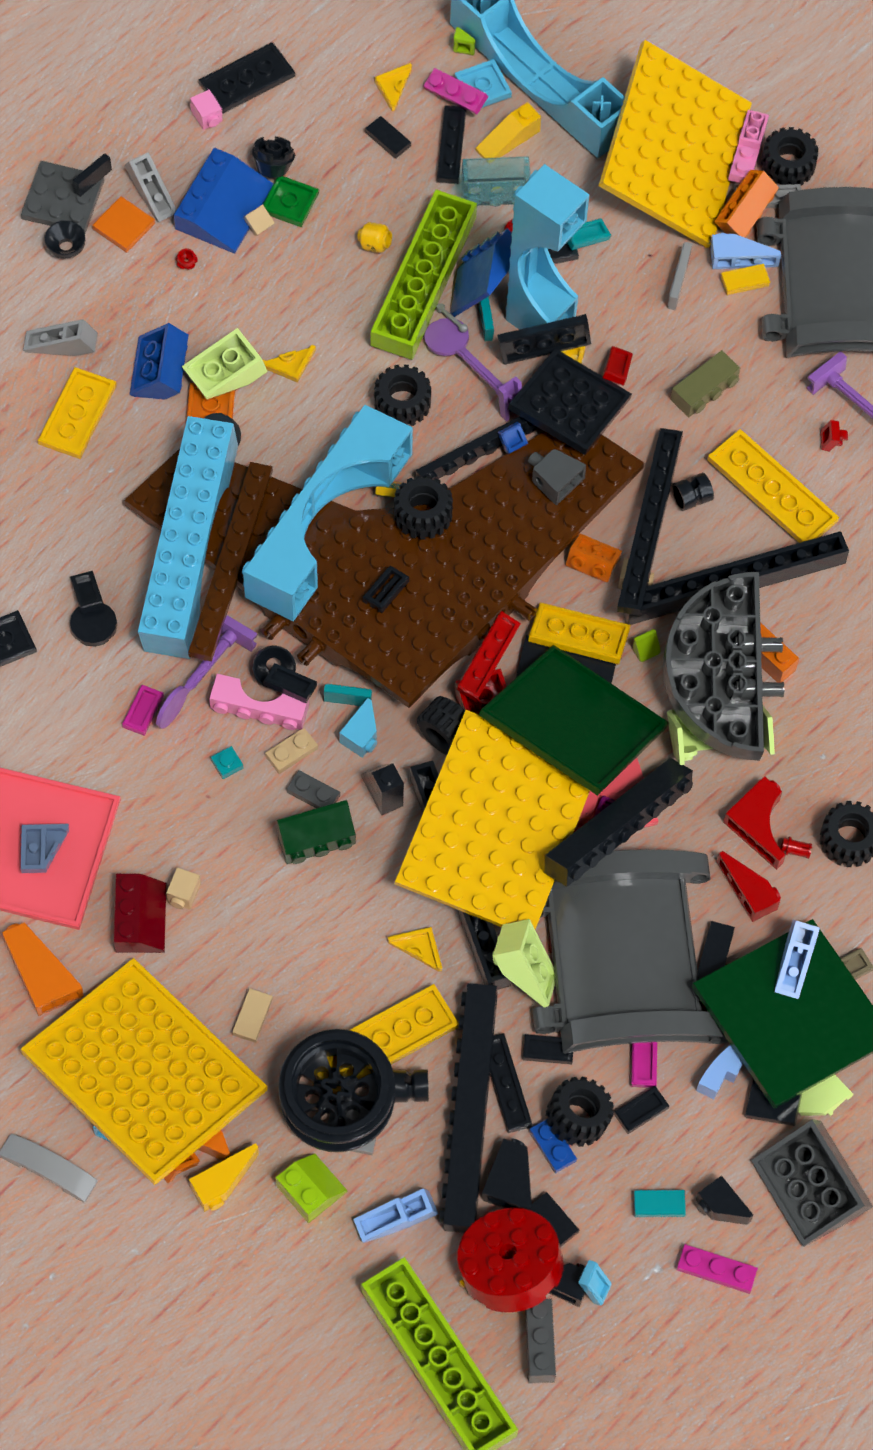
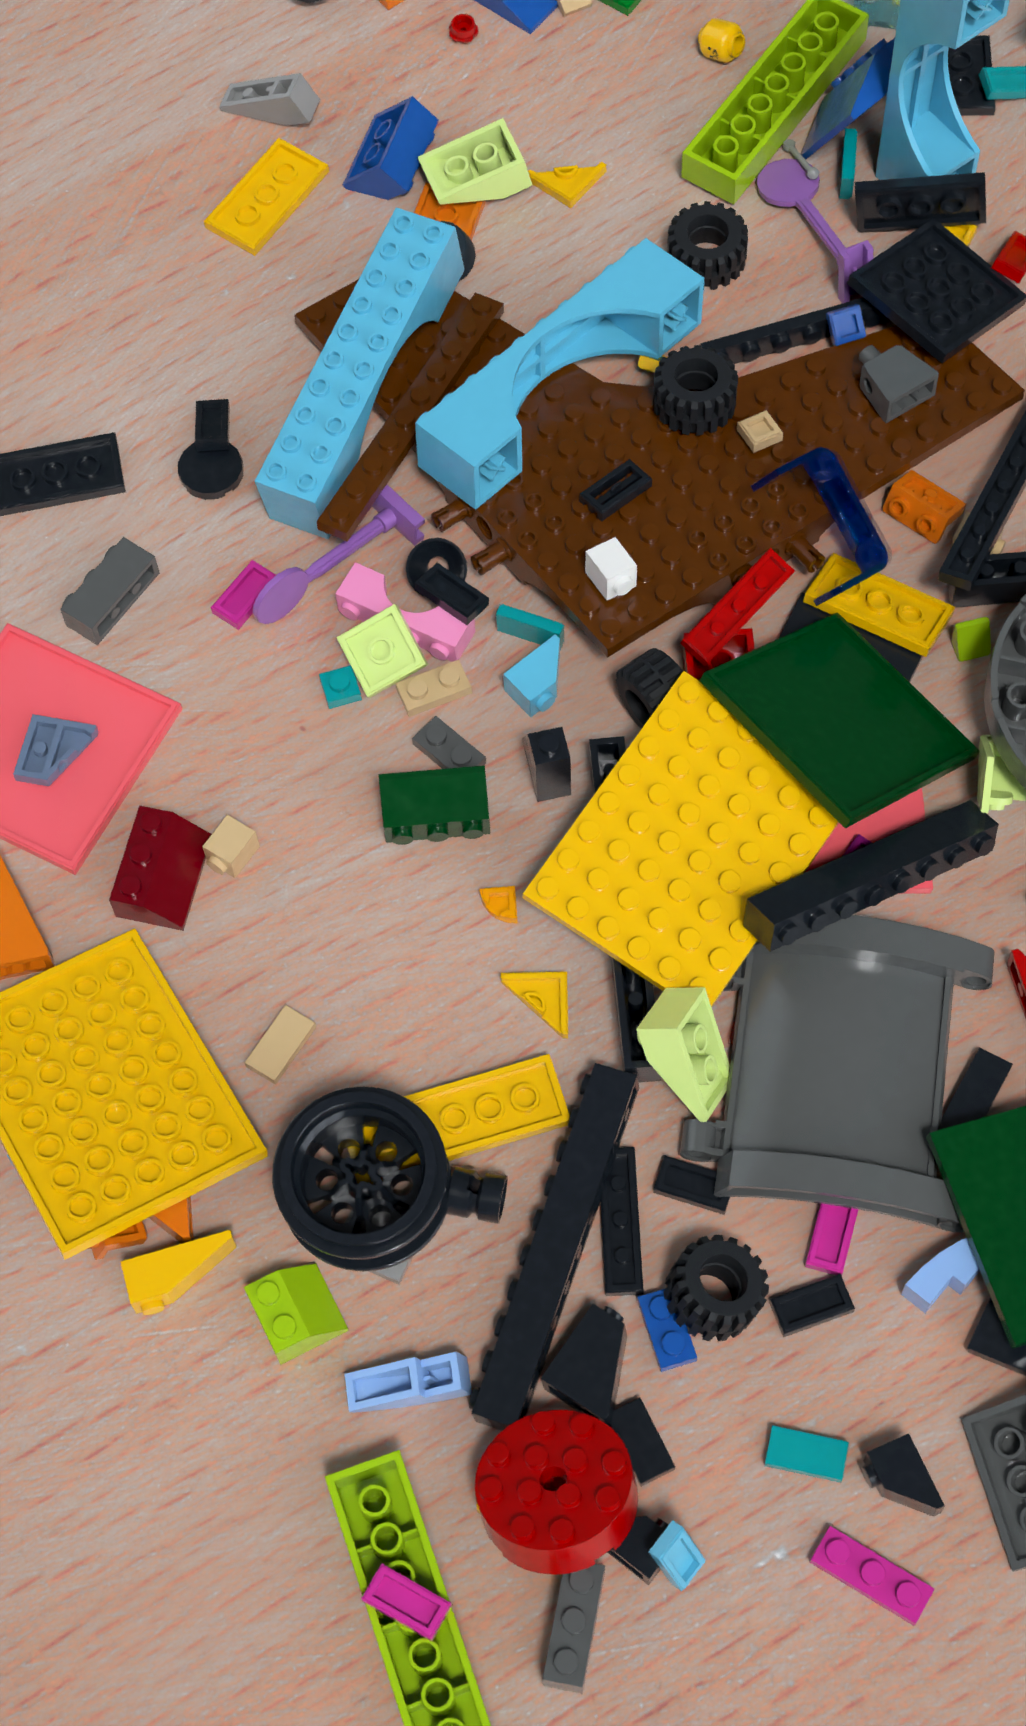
camera: 20 degrees right, 0 degrees up
none -> dark grey brick [60,537,160,645]
none -> yellowish green tile [336,604,429,698]
none -> dark pink tile [361,1563,452,1642]
none -> light orange tile [480,886,518,923]
none -> white brick [585,537,637,600]
none -> tan tile [737,410,783,453]
none -> clear blue windscreen [751,447,892,606]

